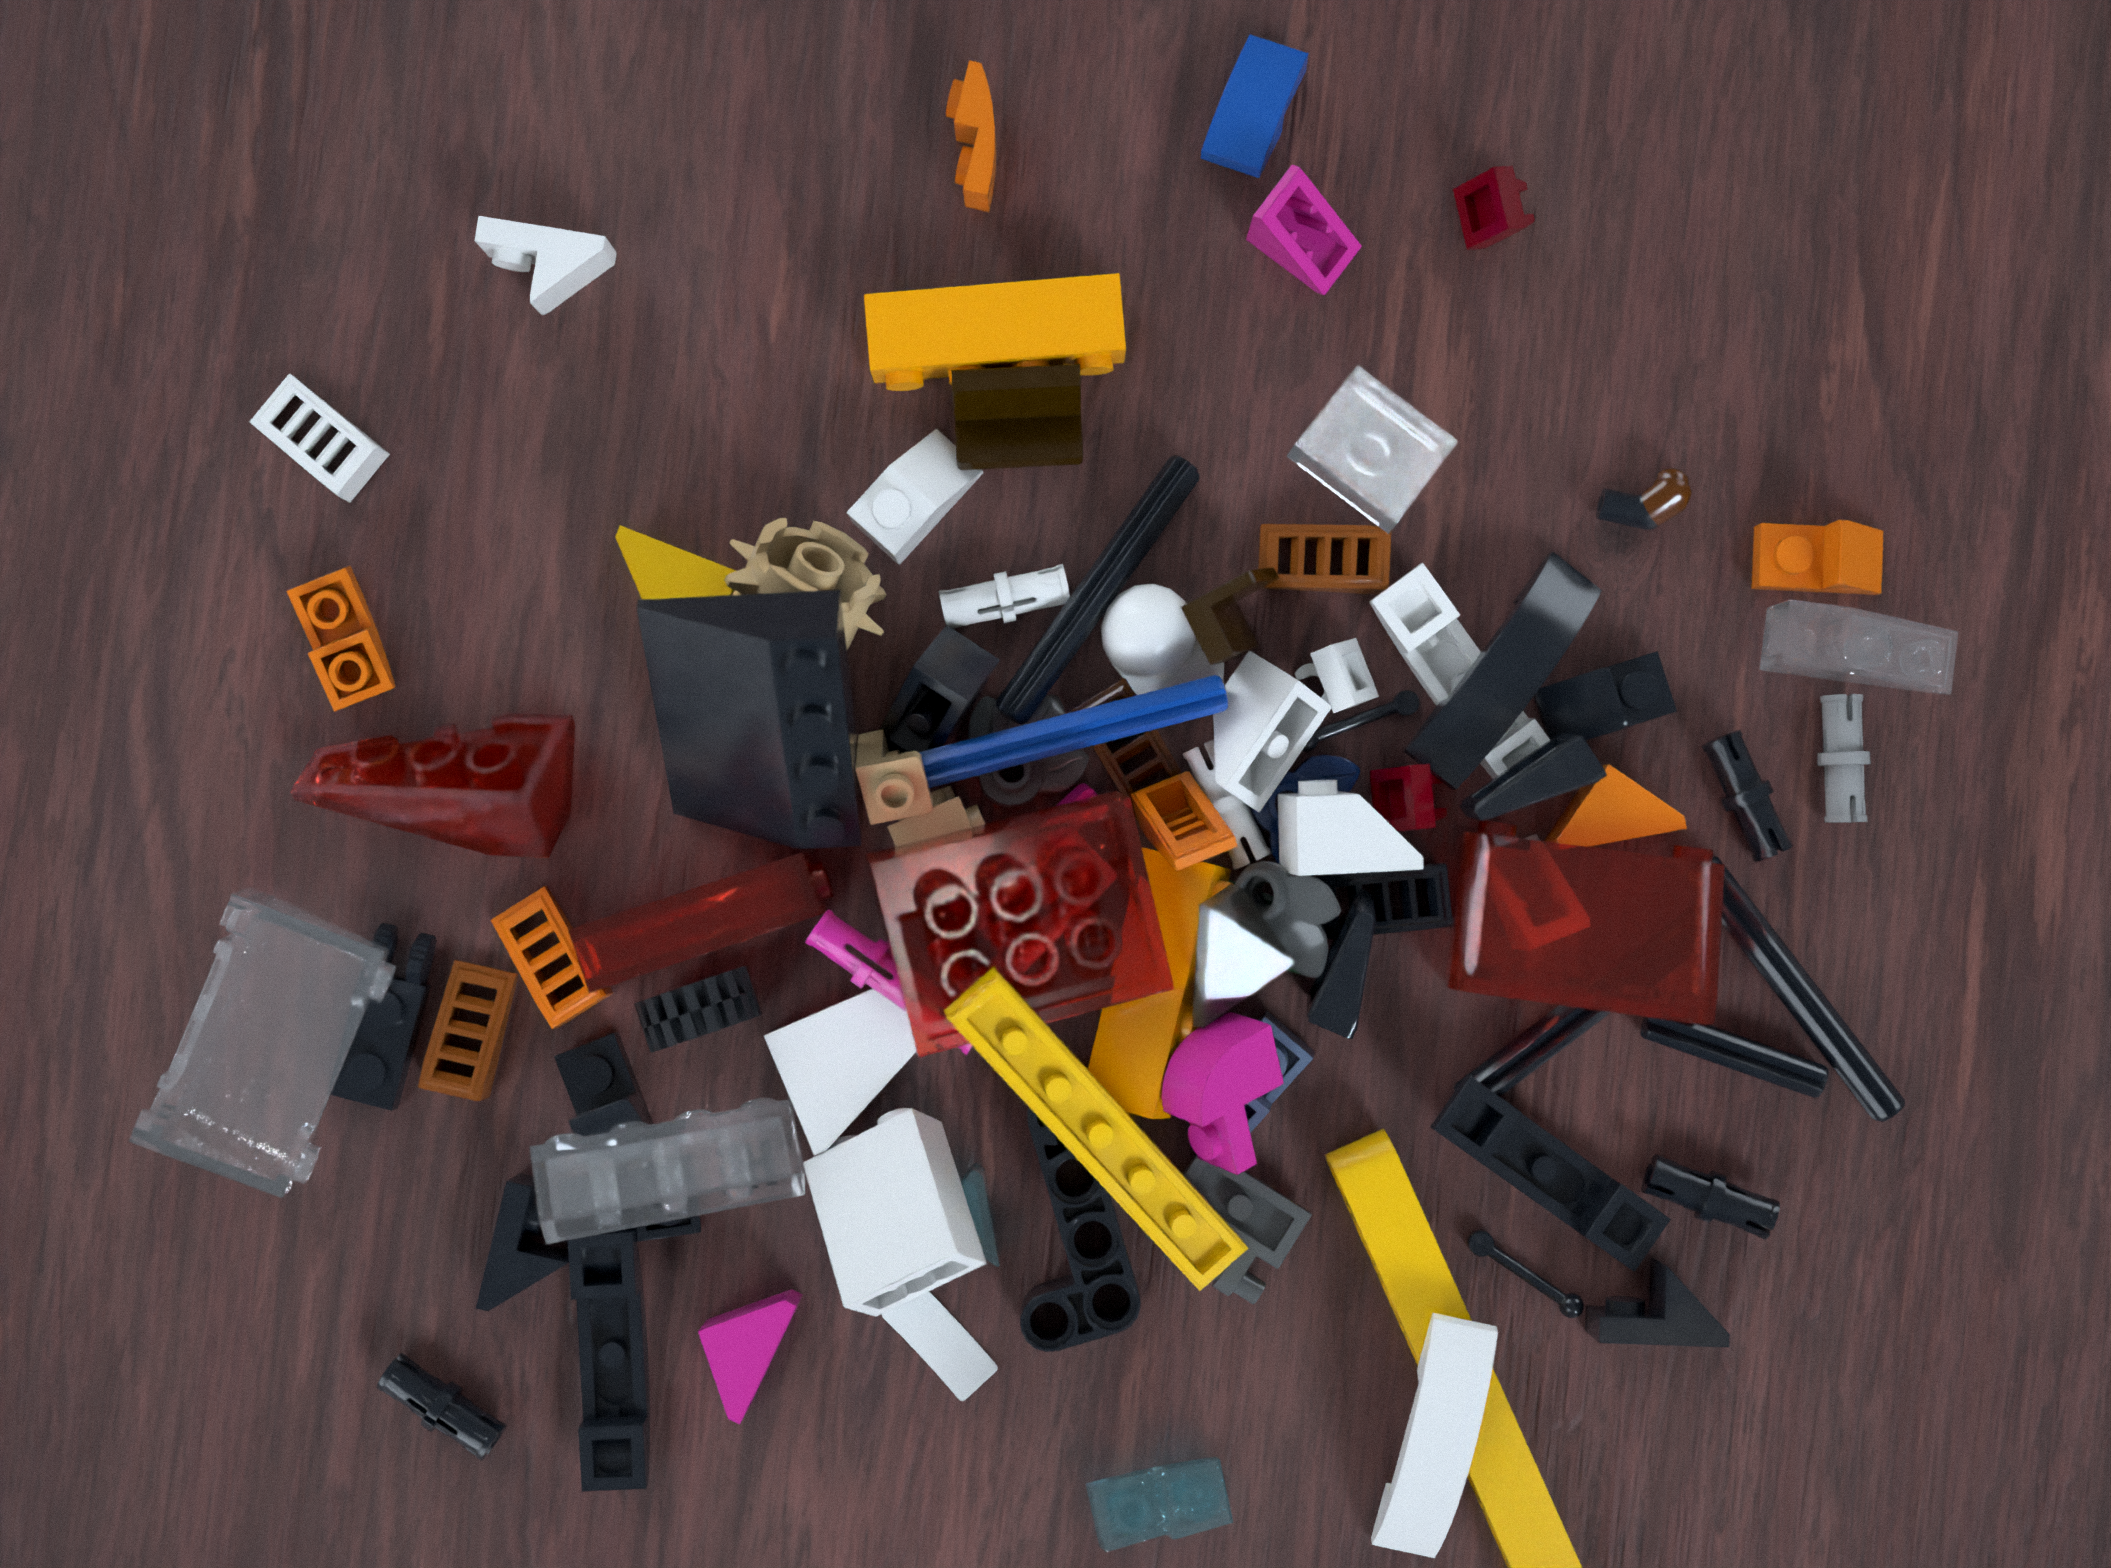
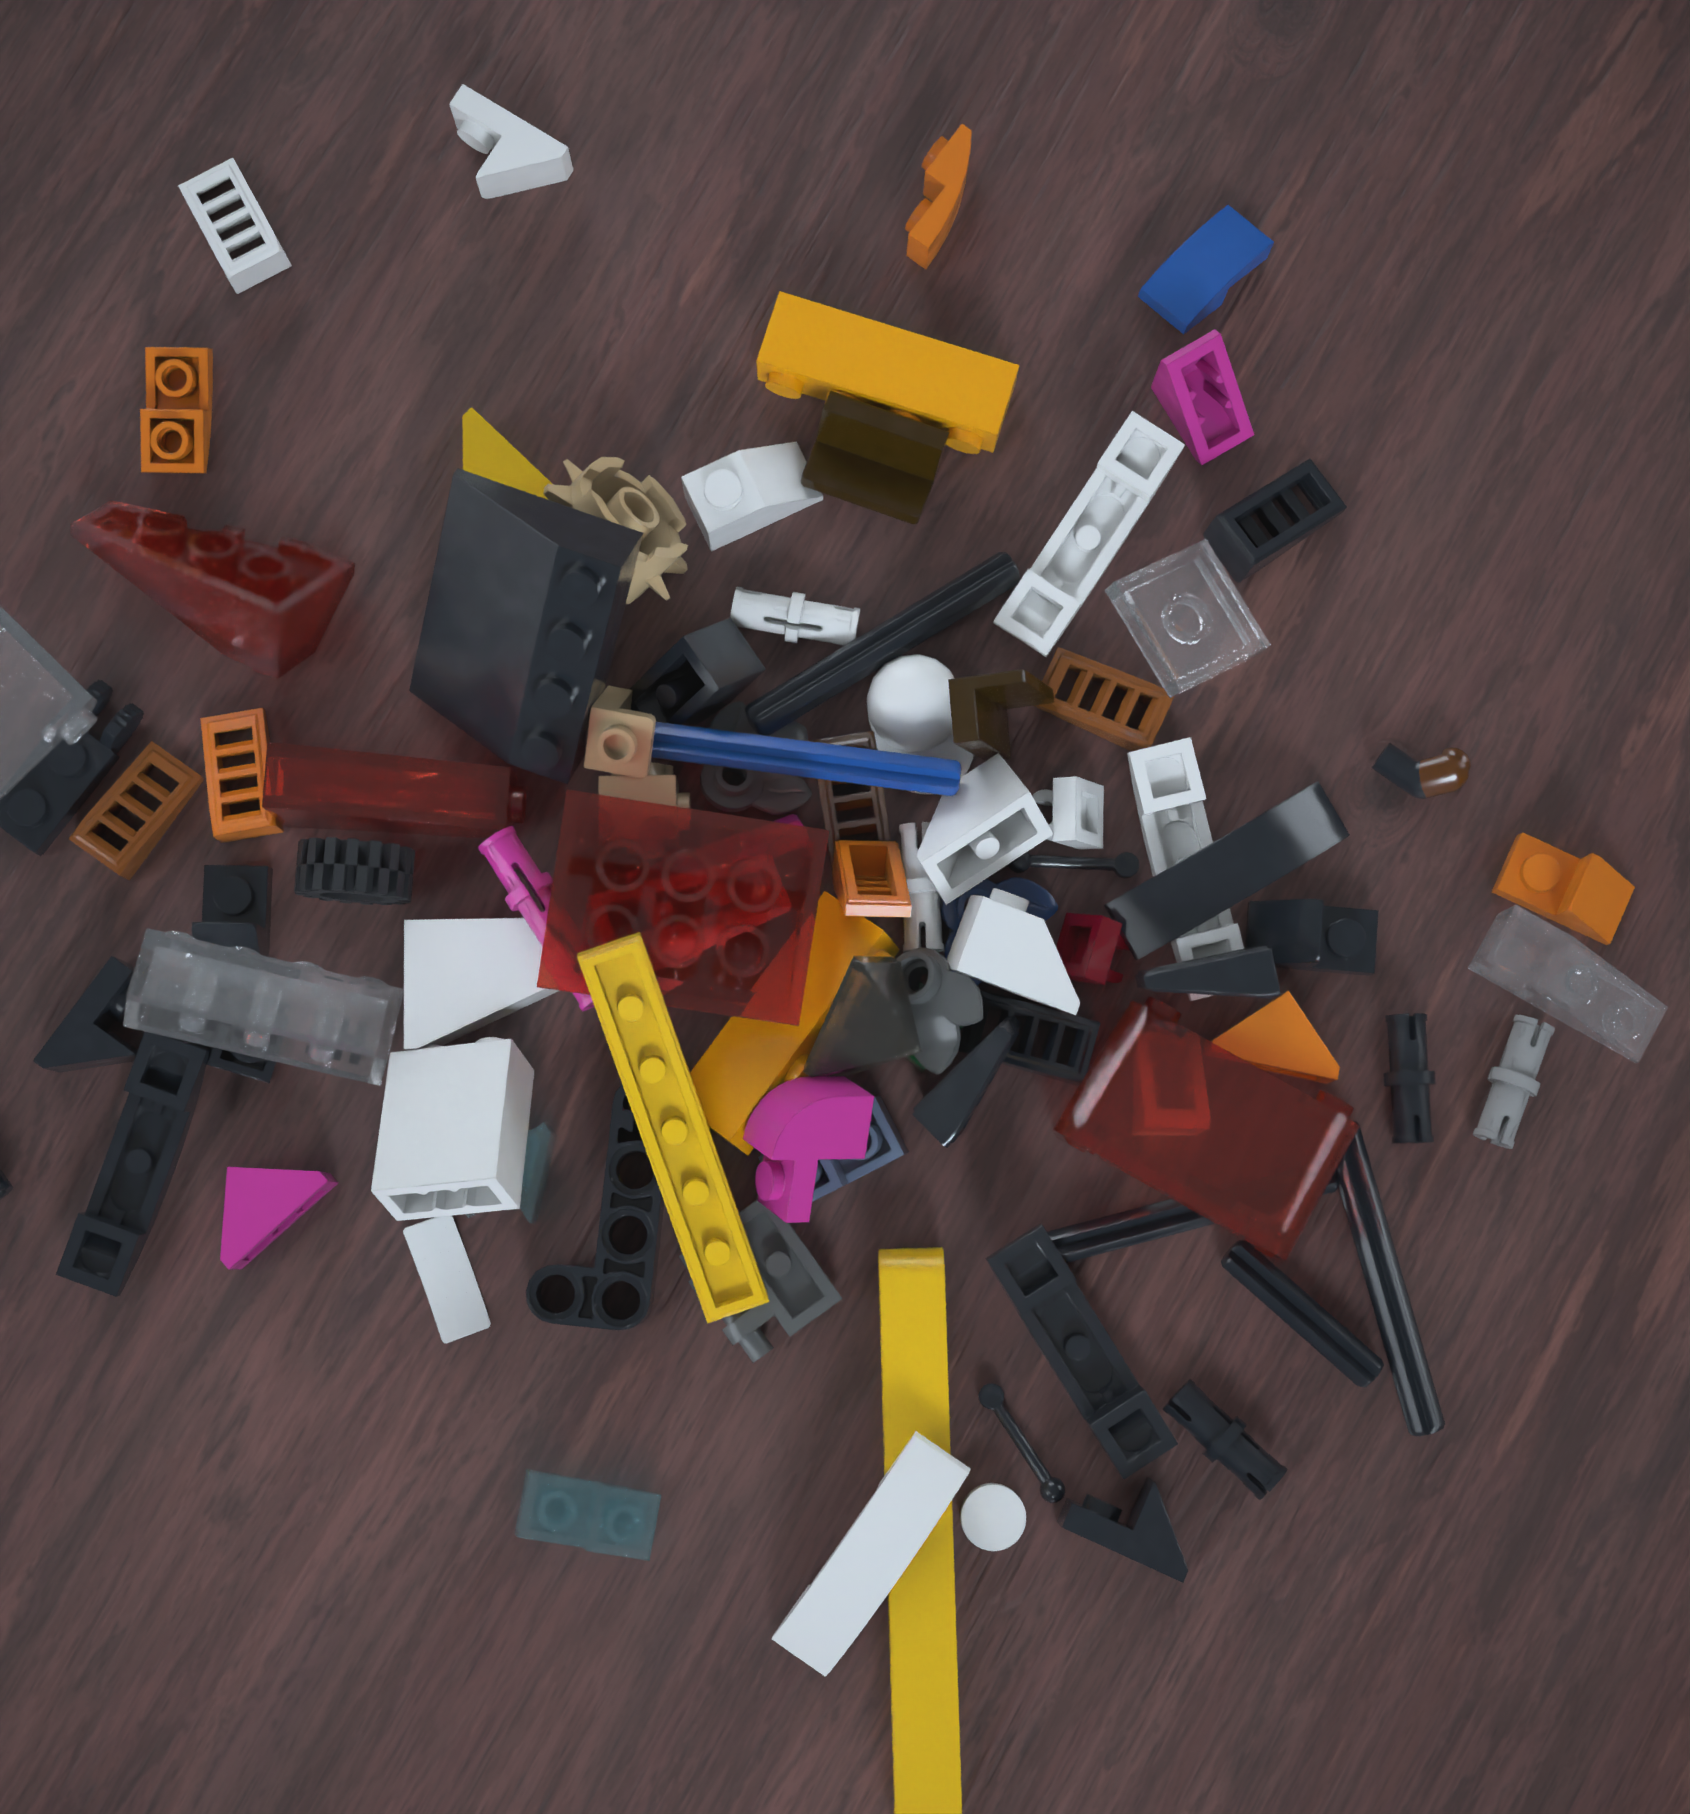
camera: 20 degrees right, 5 degrees down
dark red tile [1453,166,1535,250] -> none
none -> white tile [960,1483,1026,1551]
none -> white slope [993,411,1185,657]
none -> black slope [1203,458,1347,582]

